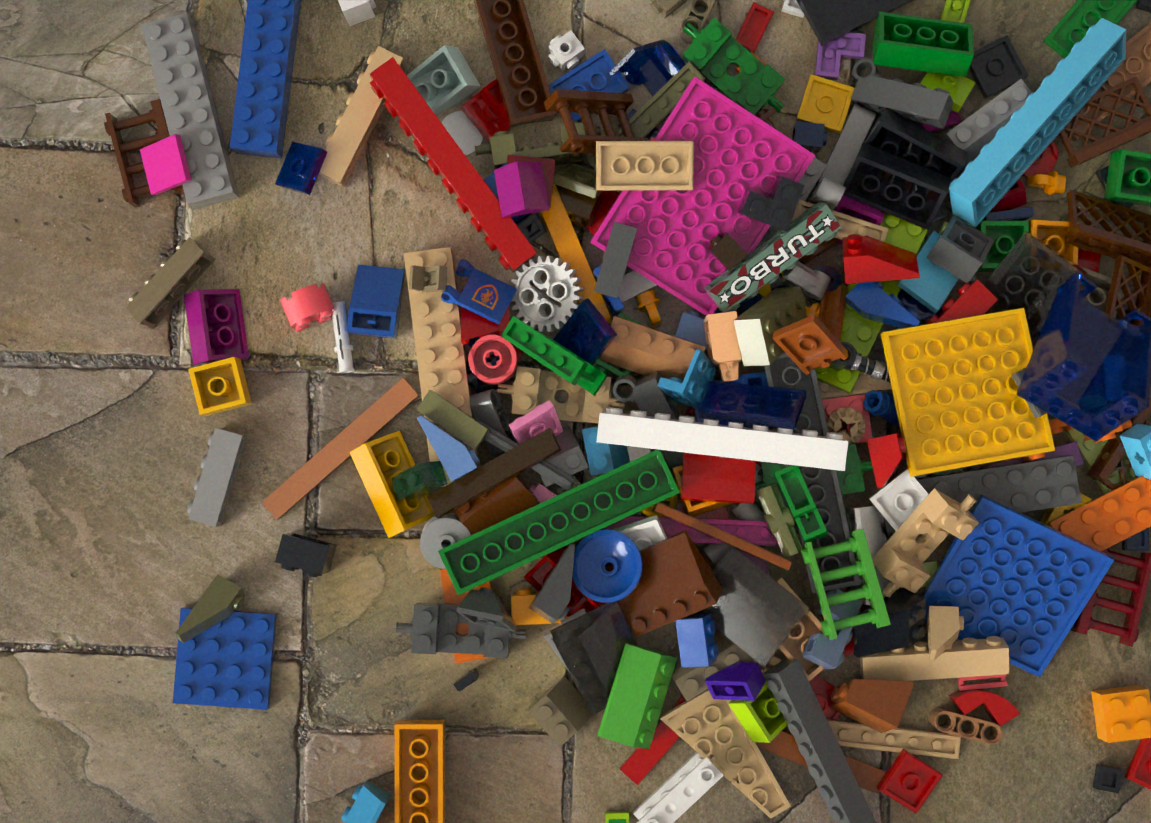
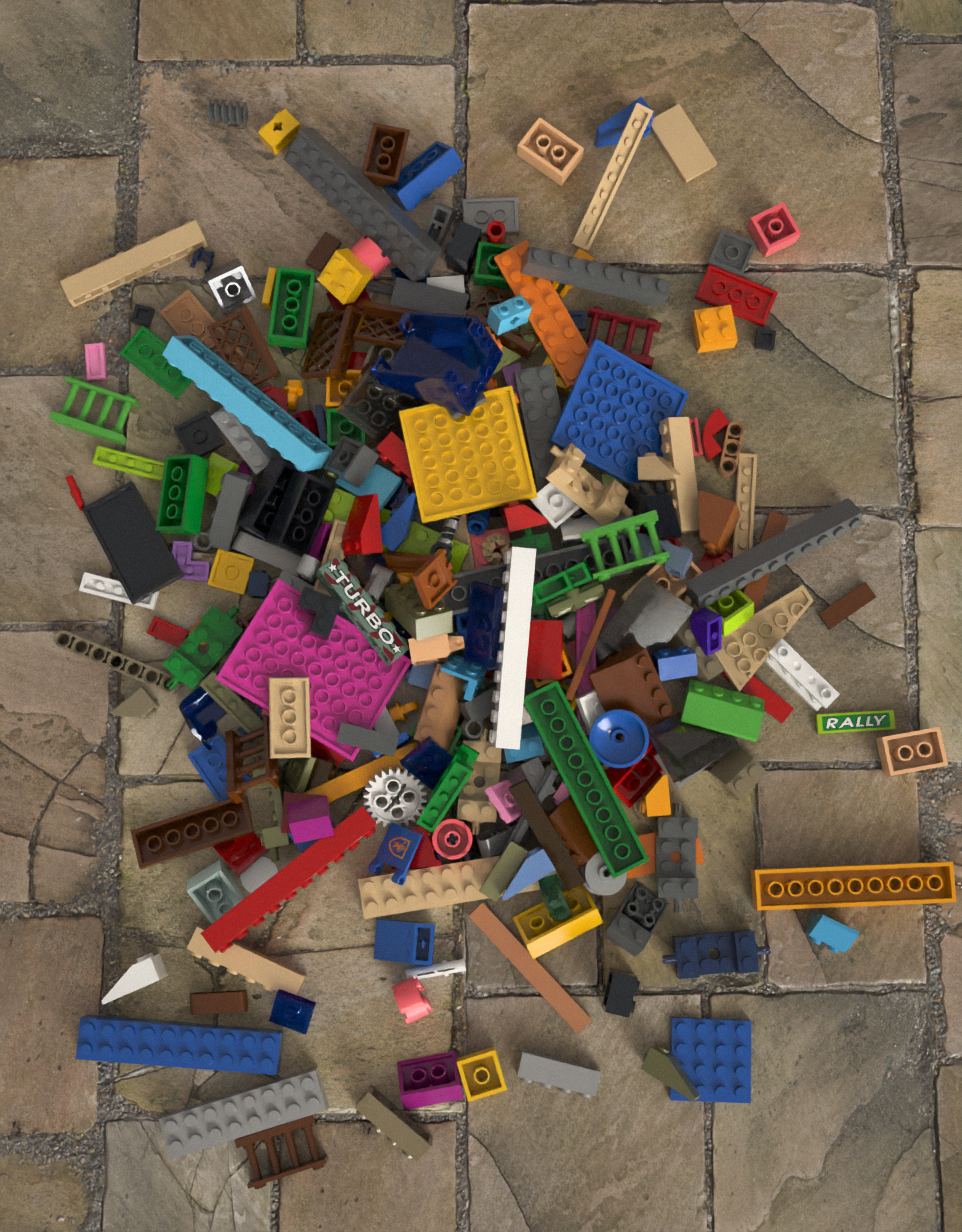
camera: 90 degrees left, 5 degrees down
dark pink tile [140,134,192,195] -> none
dark tan bracket [409,265,447,292] -> none
black tile [453,668,479,691] -> none
dark grey slope [456,587,517,632] -> none
black tile [515,213,547,243] -> none
dark grey slope [529,544,575,624] -> none
white brick [548,30,585,71] -> none
dark brown brick [708,232,748,271] -> none
red tile [877,749,943,814] -> none
none -> reddish brown beam [190,990,248,1015]
none -> dark grey slope [603,881,669,957]
none -> dark blue brick [662,929,771,979]

